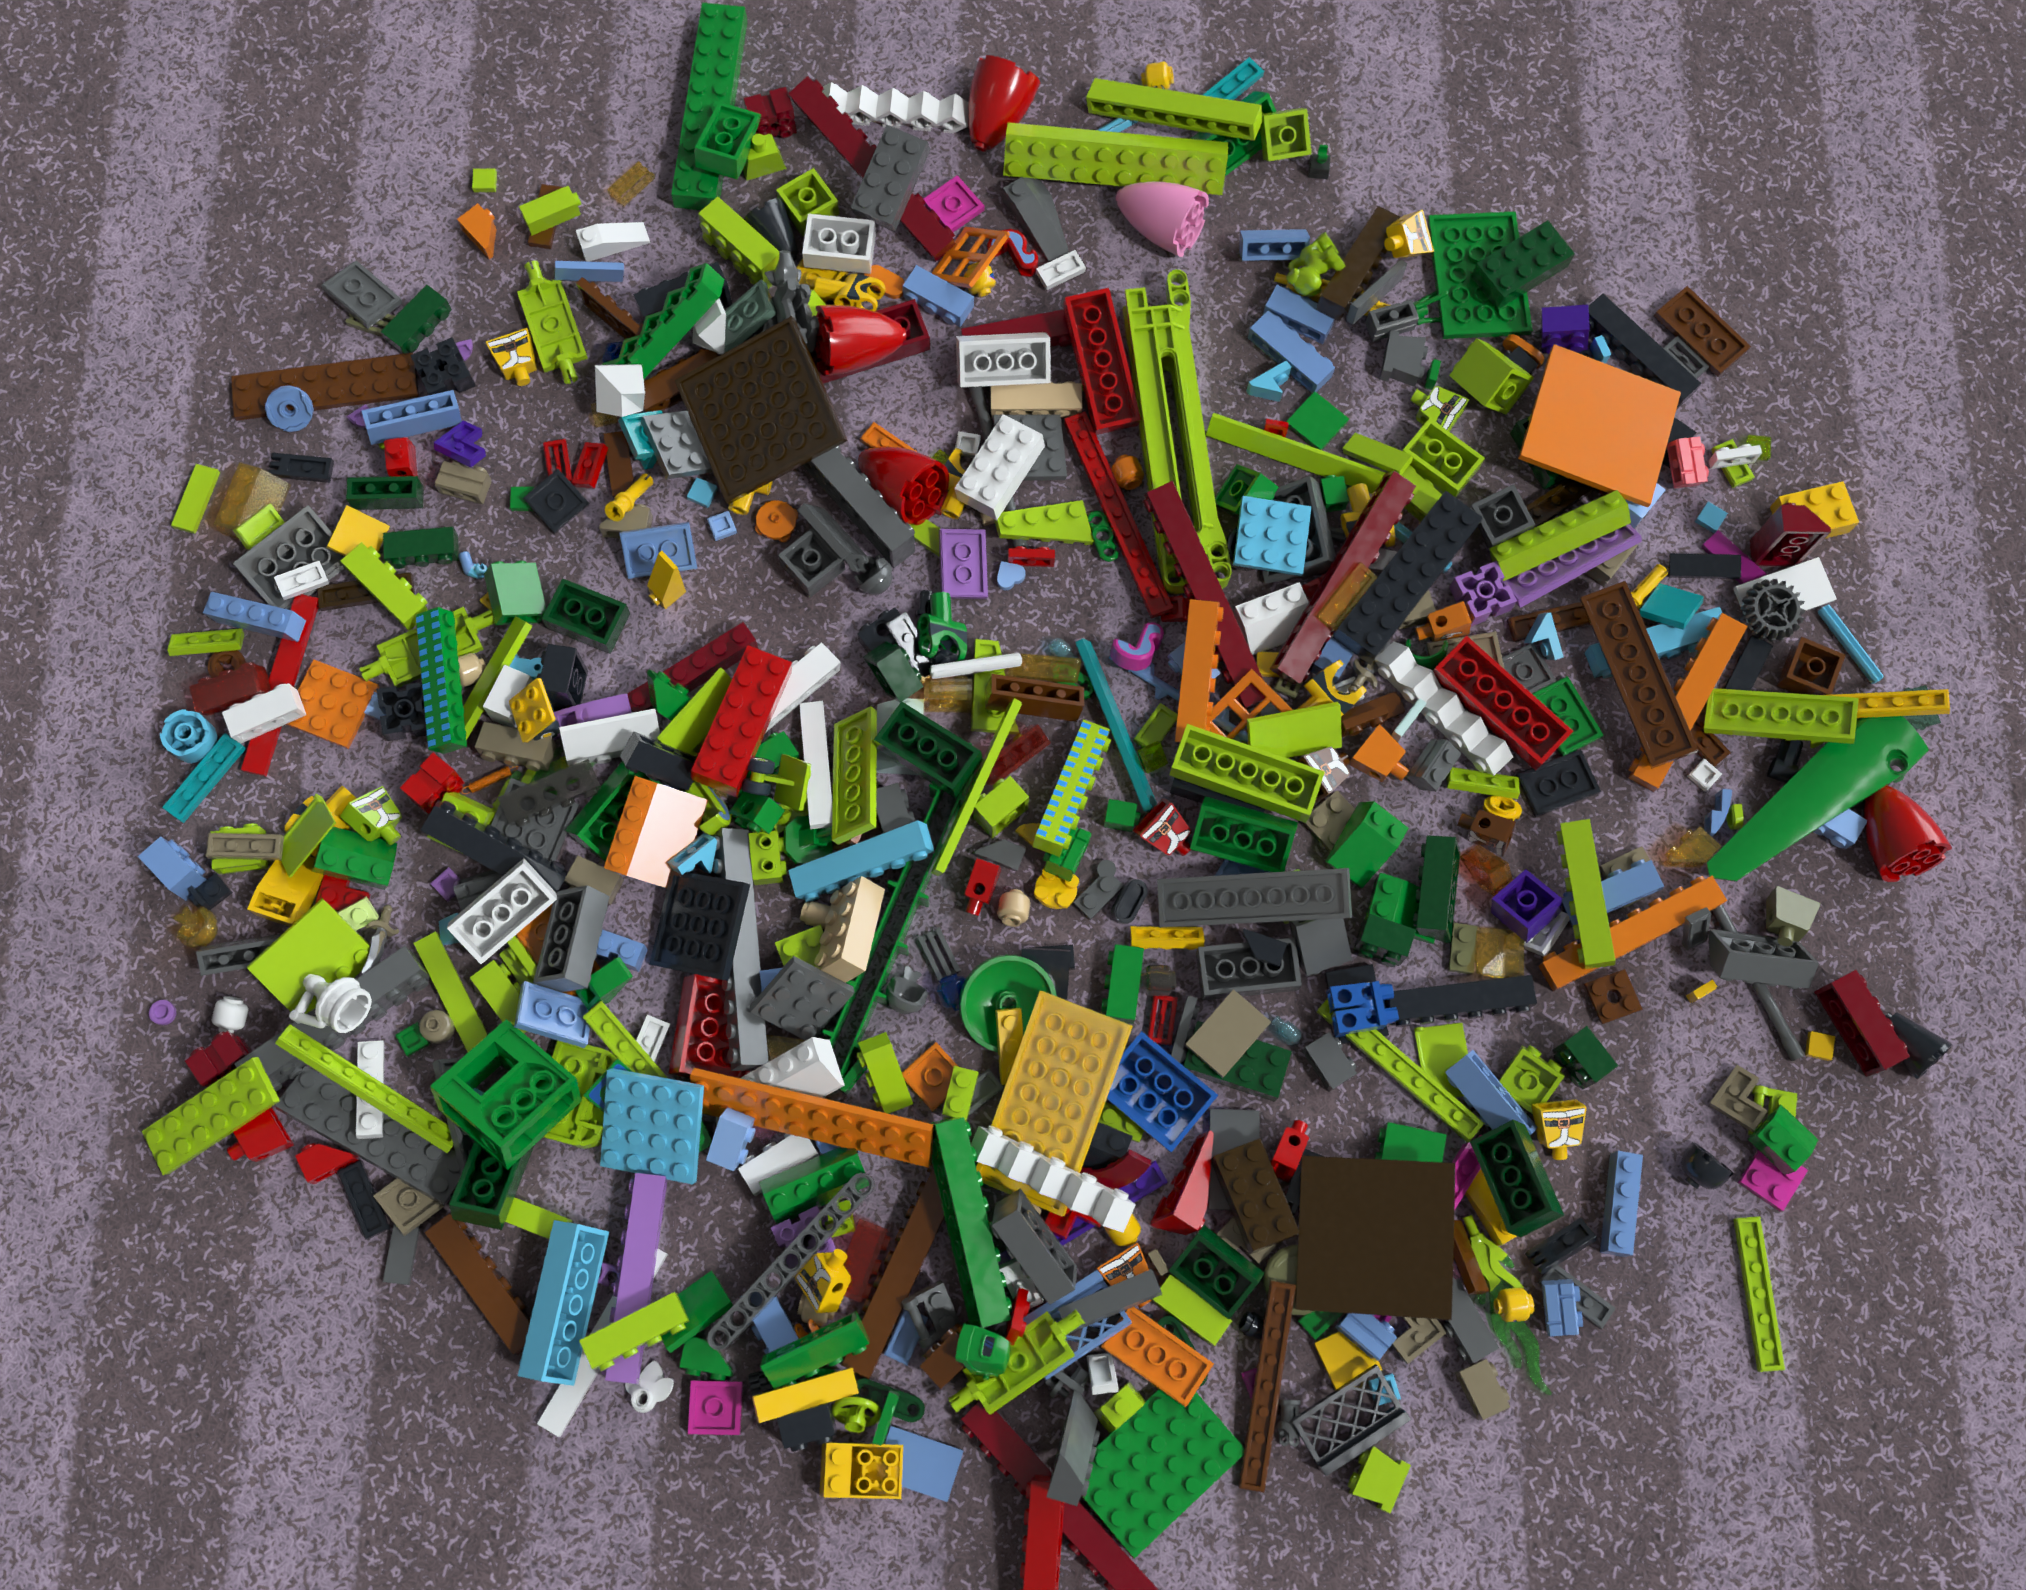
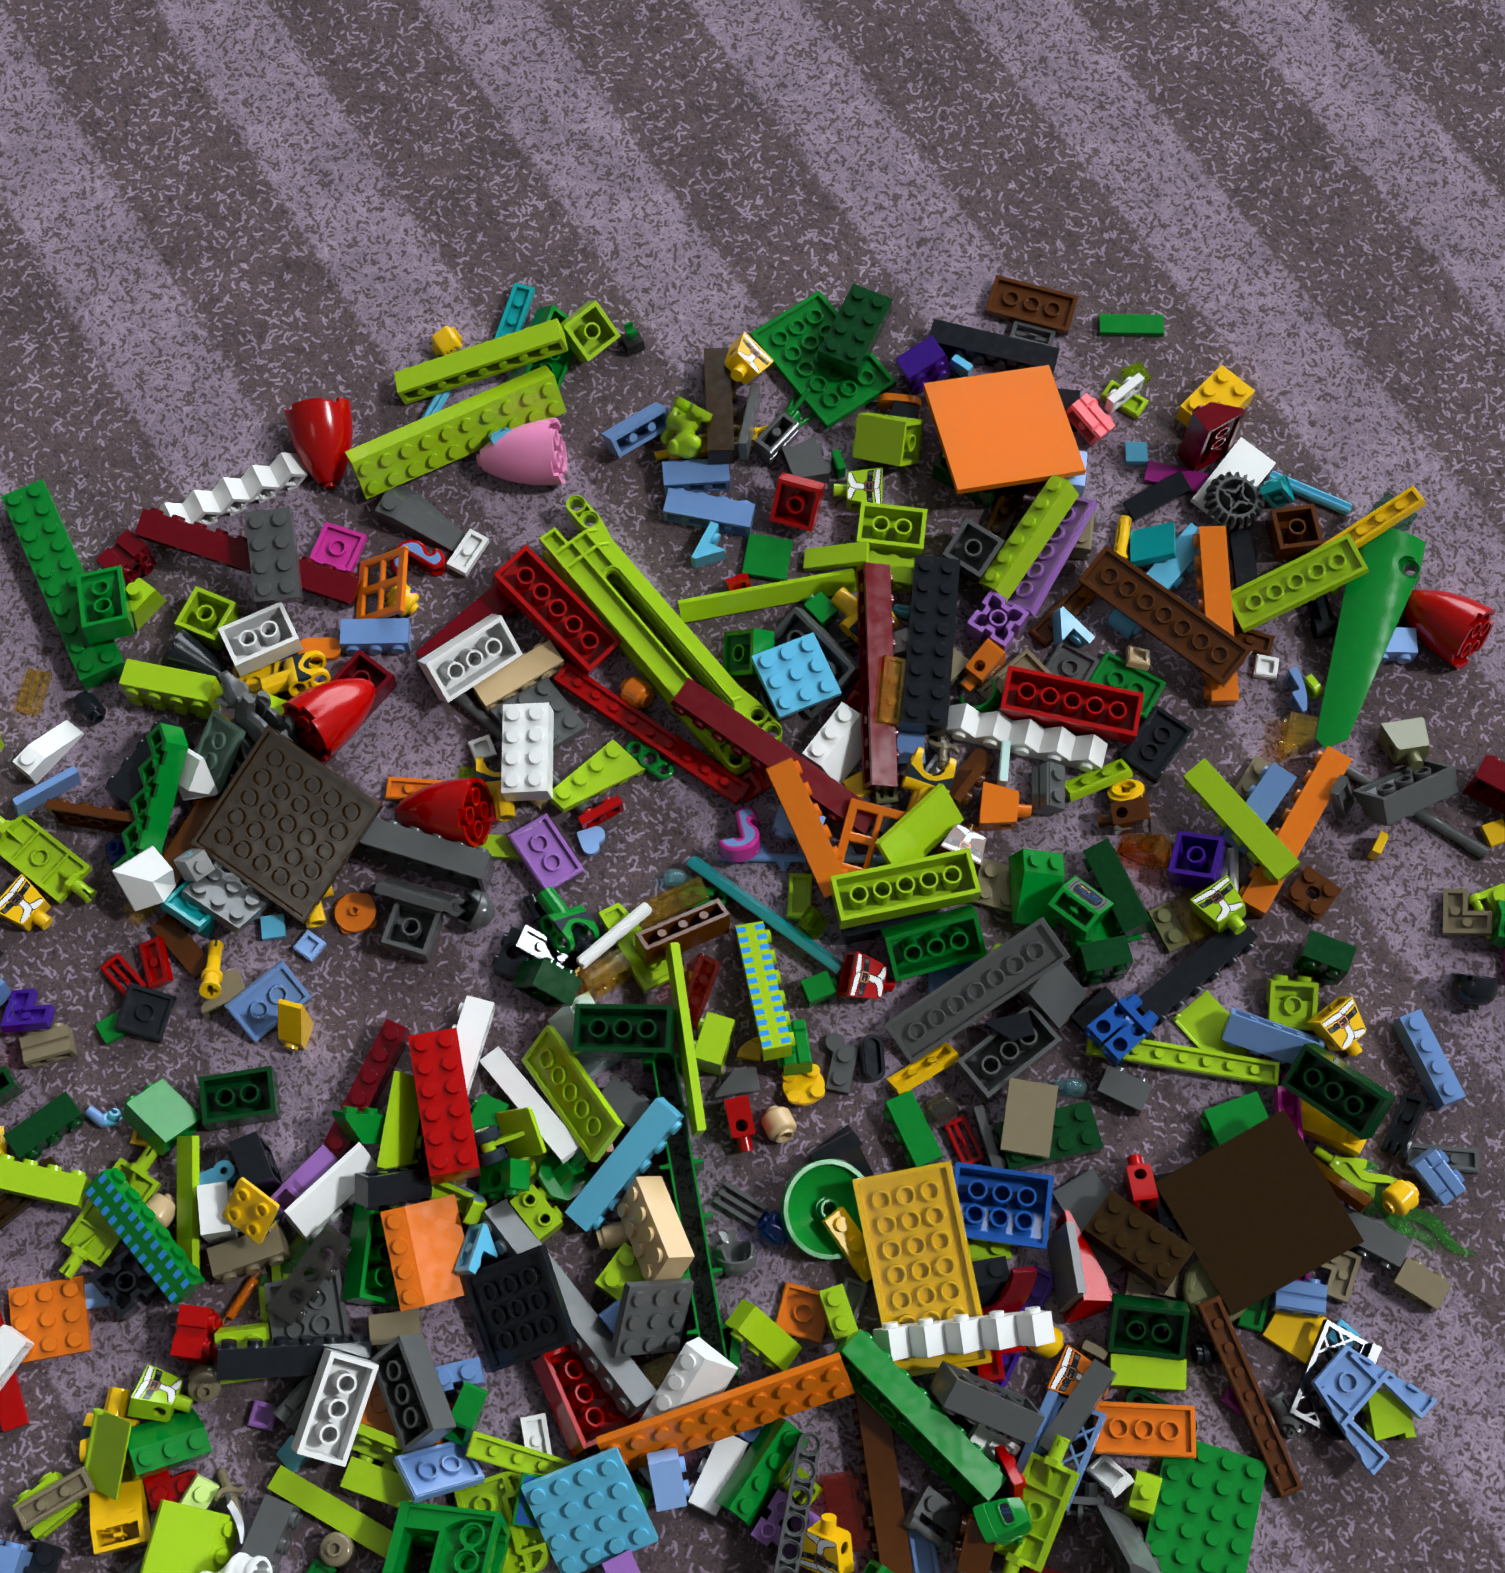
camera: 30 degrees left, 5 degrees down
none -> black brick [73,691,106,724]
none -> light grey brick [173,848,215,882]
none -> dark tan head [188,1364,221,1403]
none -> medium azure tile [487,426,511,445]
none -> red brick [769,472,826,532]
none -> green slope [1047,875,1114,941]
none -> dark grey tile [1047,1222,1086,1312]
none -> green tile [1098,314,1164,337]
none -> tan tile [1126,645,1150,671]
none -> lime torso [1190,875,1247,935]
none -> teal plate [1260,475,1295,509]
none -> medium blue wing [1311,1345,1438,1476]

